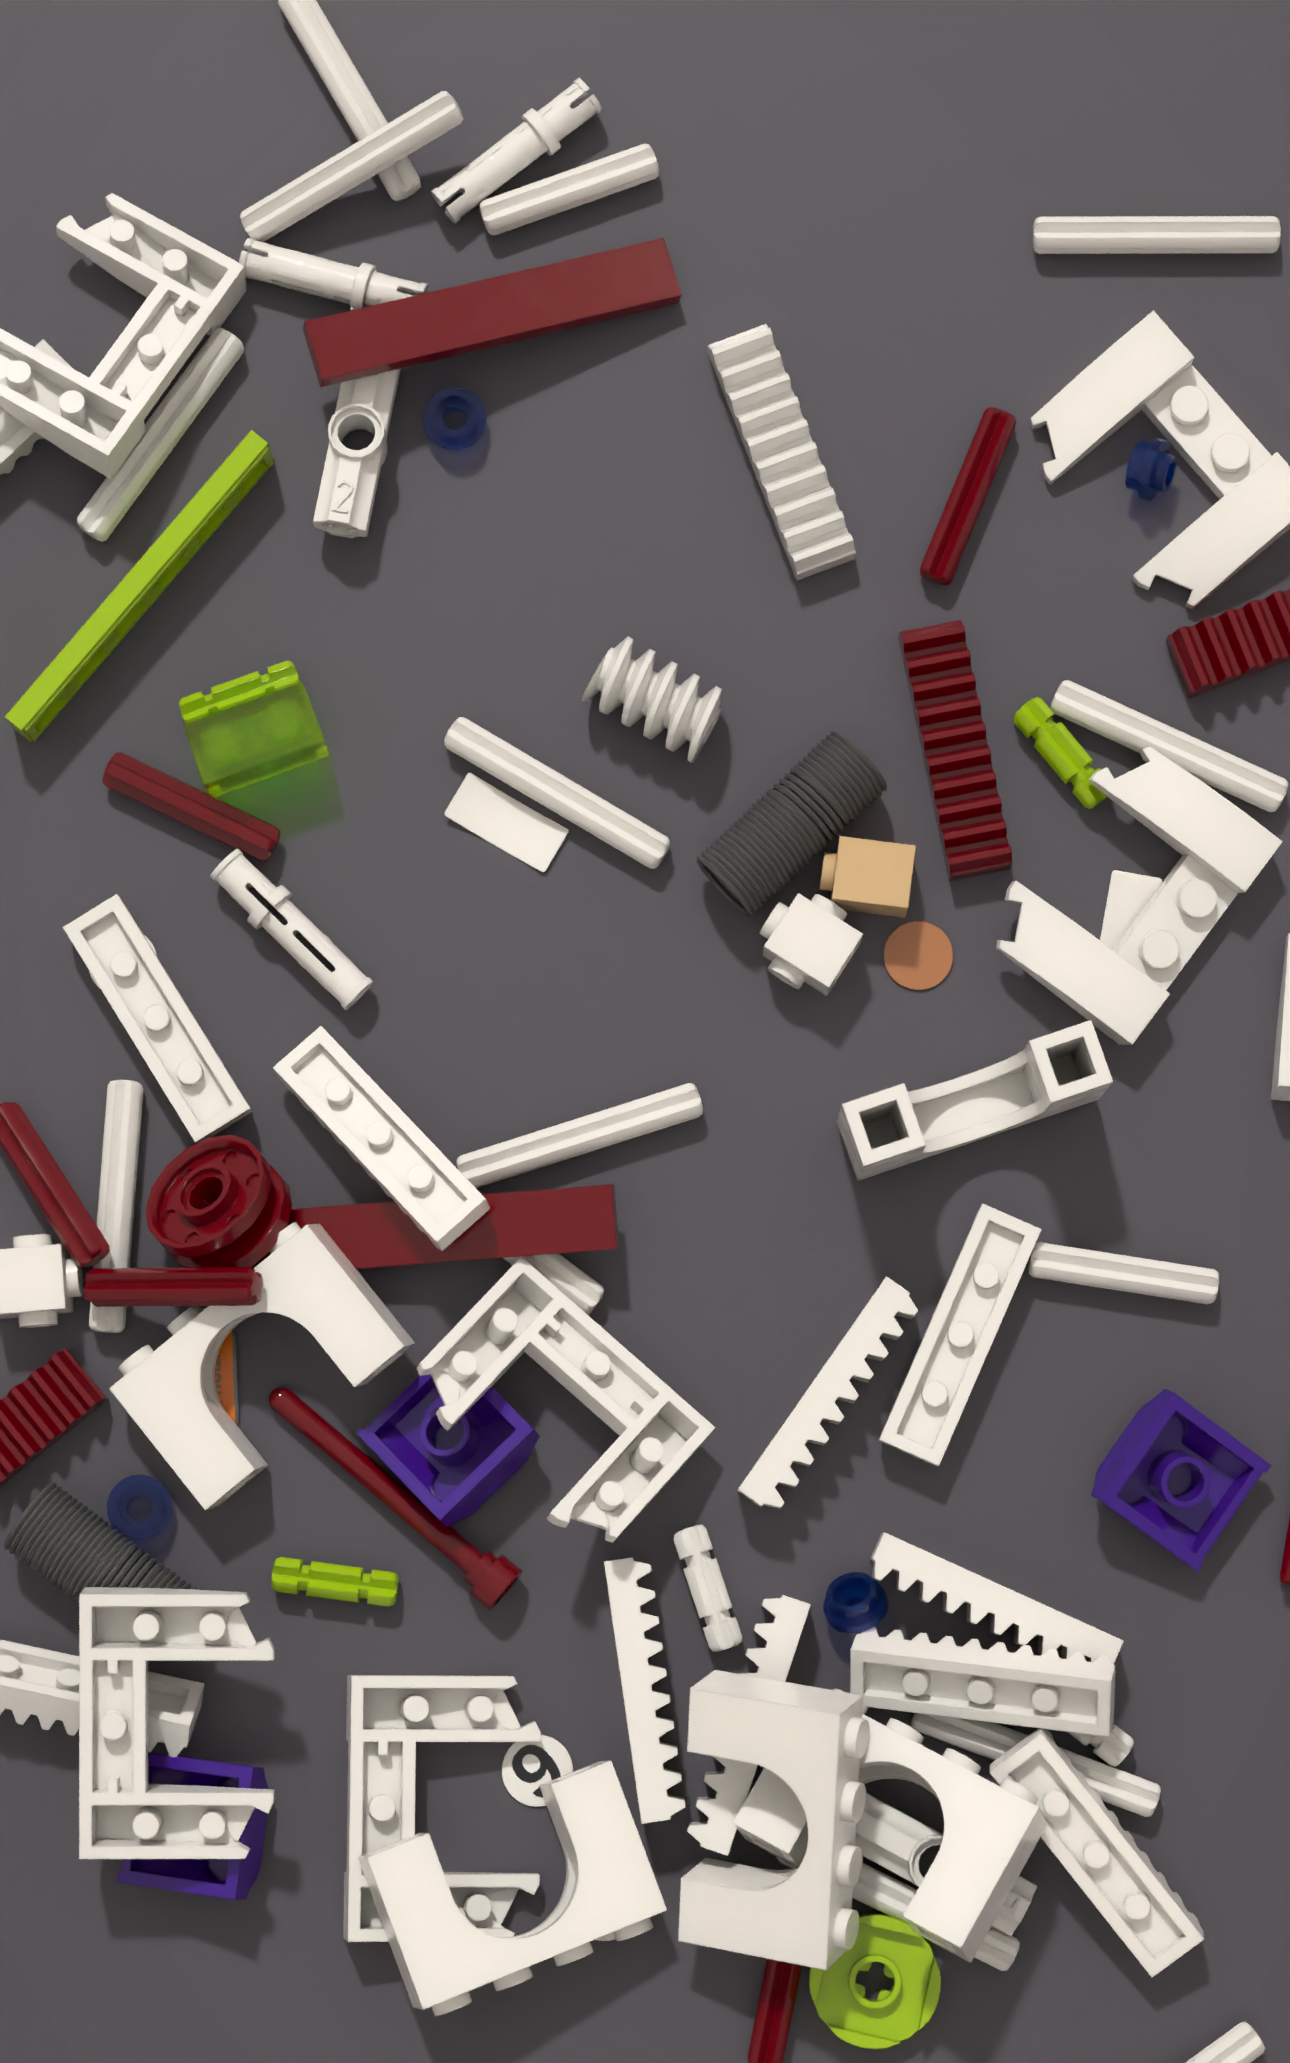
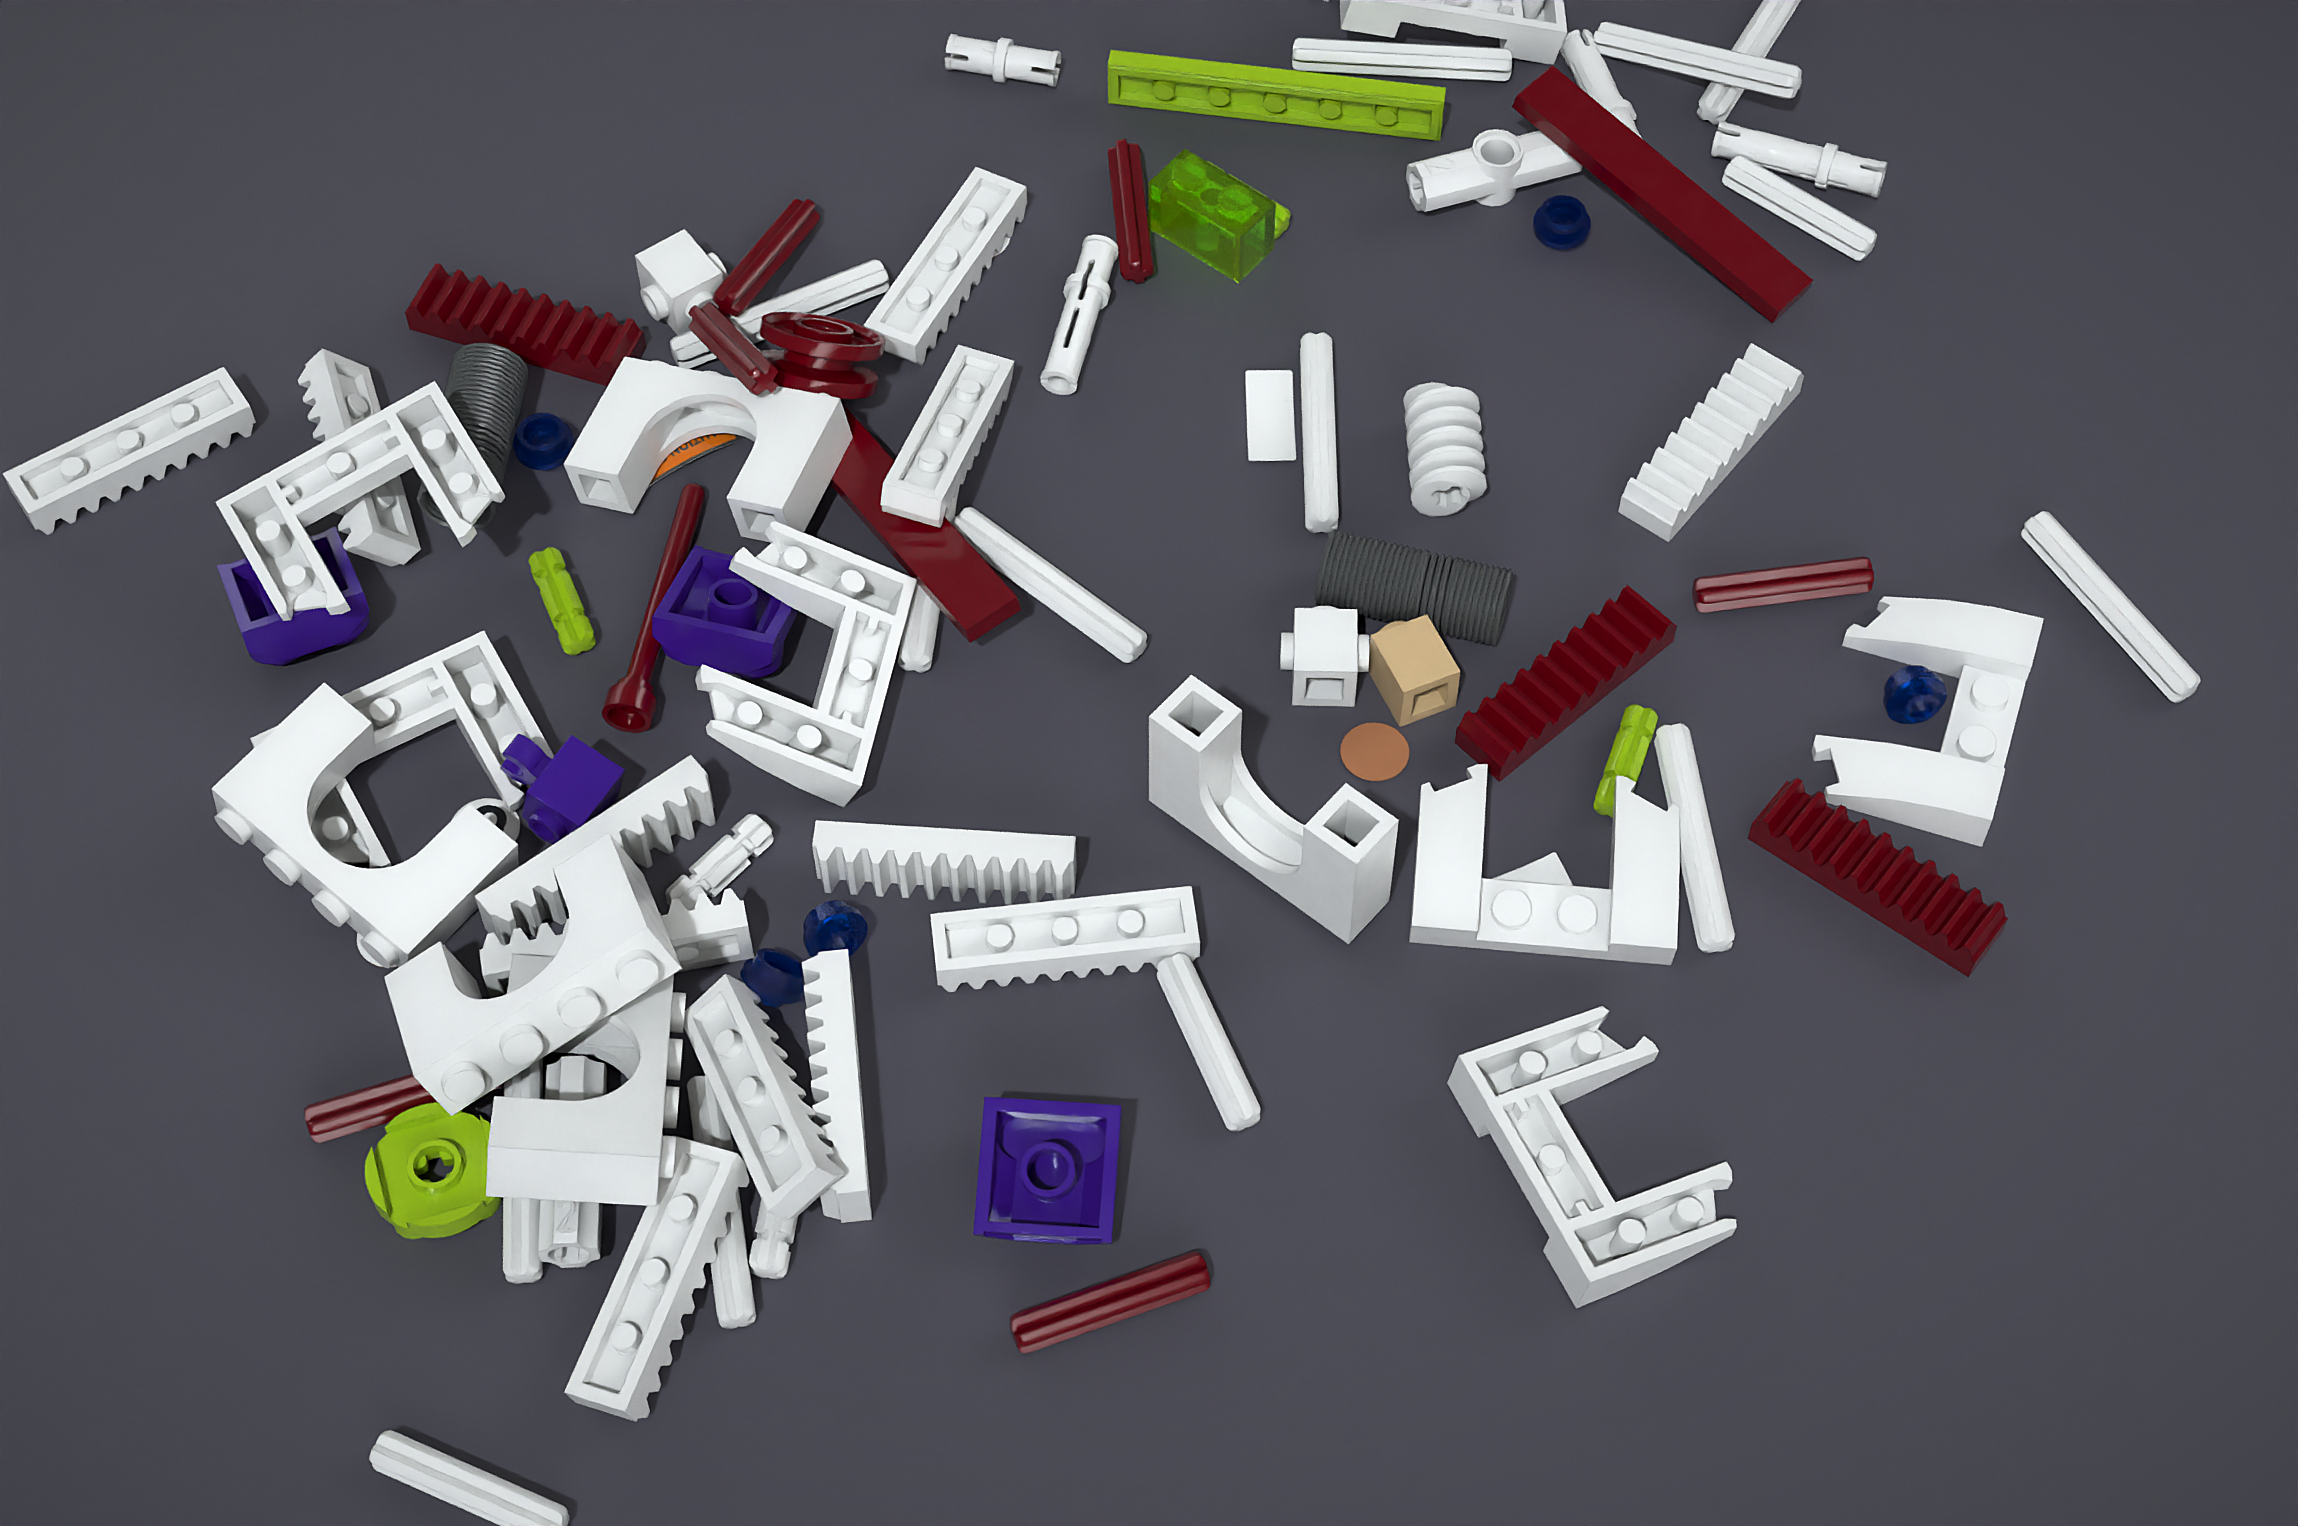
camera: 55 degrees right, 25 degrees down
none -> dark purple brick [500,734,625,844]
none -> clear blue plate [803,900,868,957]

